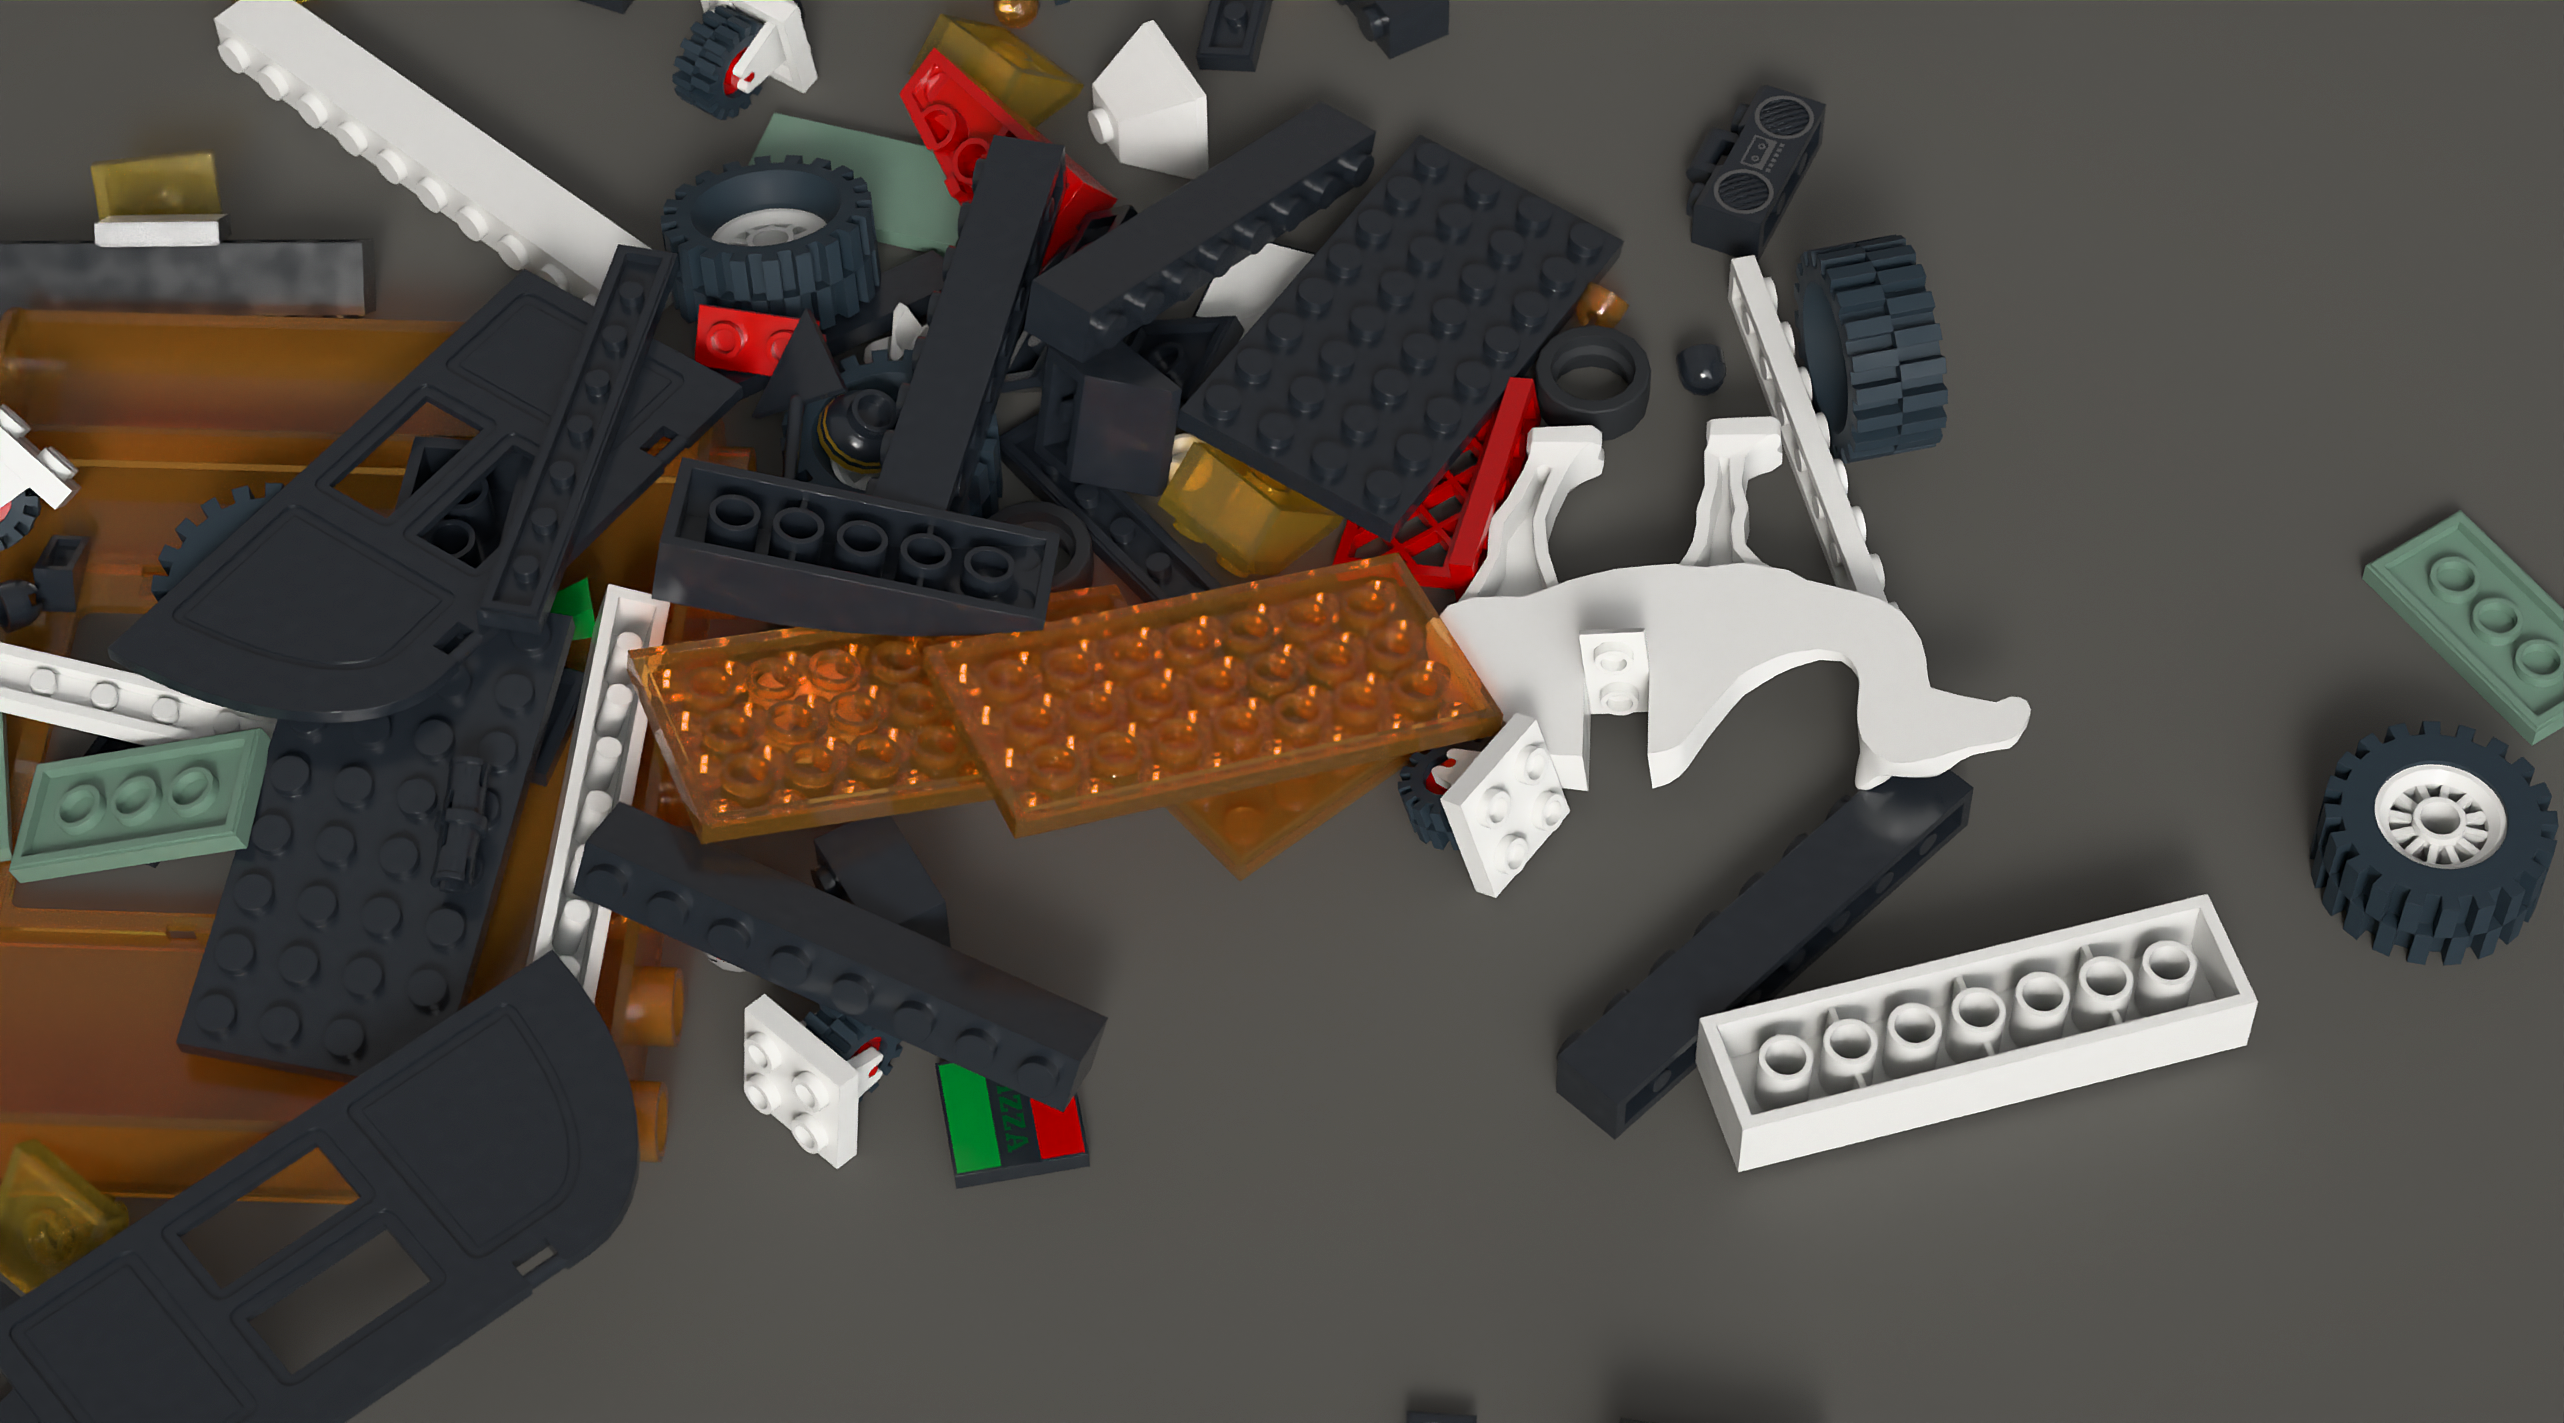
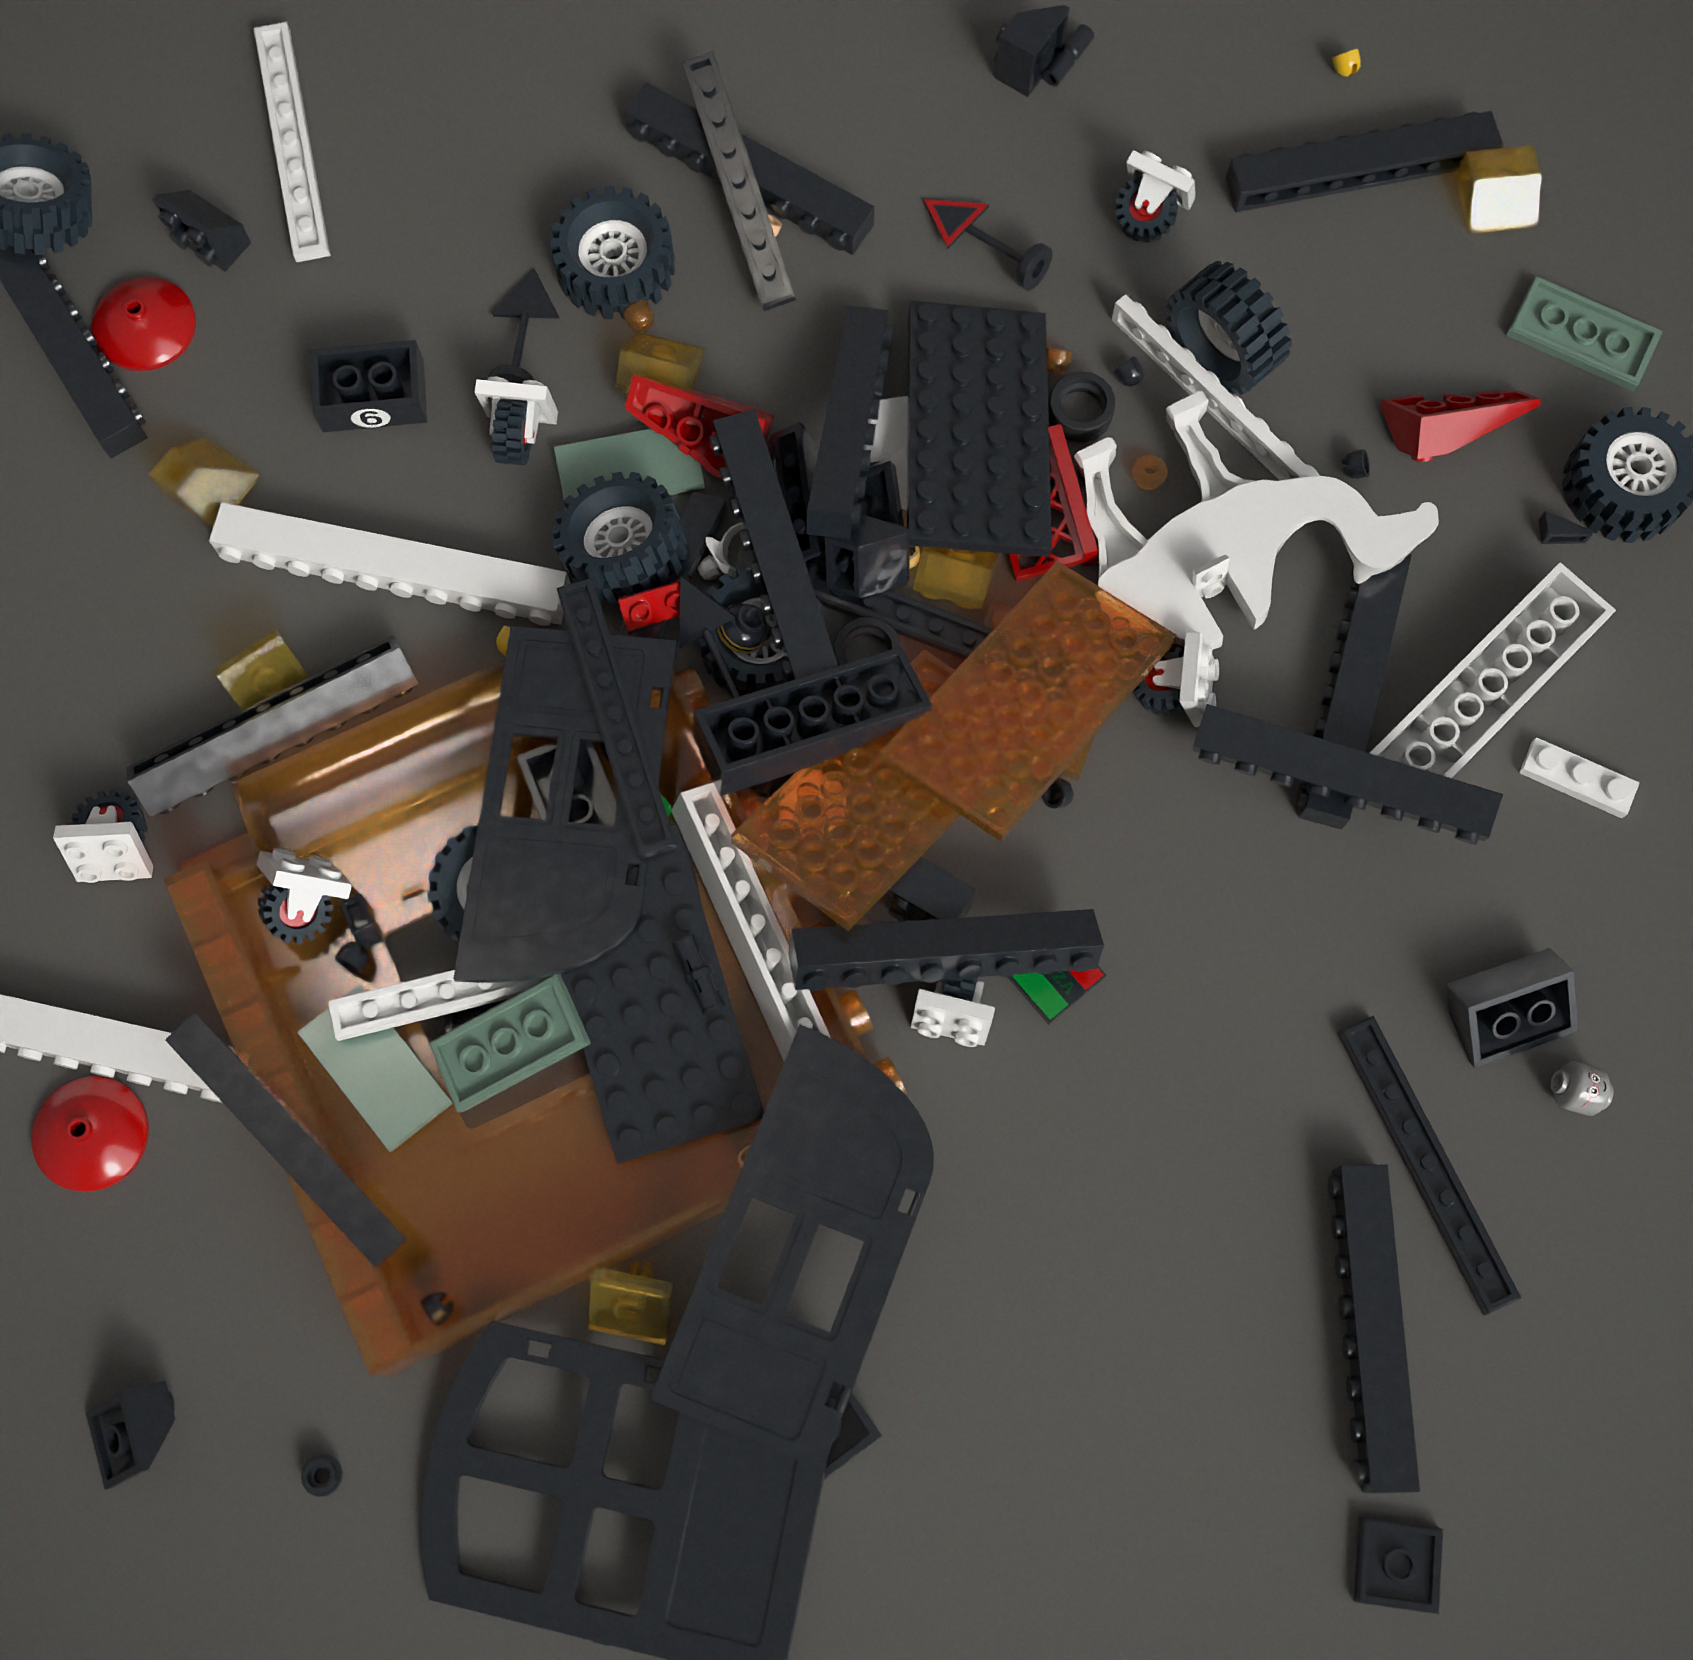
camera: 30 degrees left, 20 degrees up
tile [94,214,232,247] -> none
white slope [1088,20,1208,179] -> none
black piece [1686,85,1826,263] -> none
none -> black piece [924,199,1053,291]
none -> black hinge [1041,779,1074,808]
none -> plate [1115,150,1195,243]
none -> clear orange plate [1132,455,1167,490]
none -> black brick [1193,704,1503,845]
none -> black brick [1226,111,1503,212]
none -> yellow hinge [1332,49,1361,77]
none -> black hinge [1342,449,1370,479]
none -> red wedge [1380,390,1541,462]
none -> clear yellow slope [1456,145,1541,234]
none -> white plate [1519,737,1640,818]
none -> black piece [1538,511,1593,544]

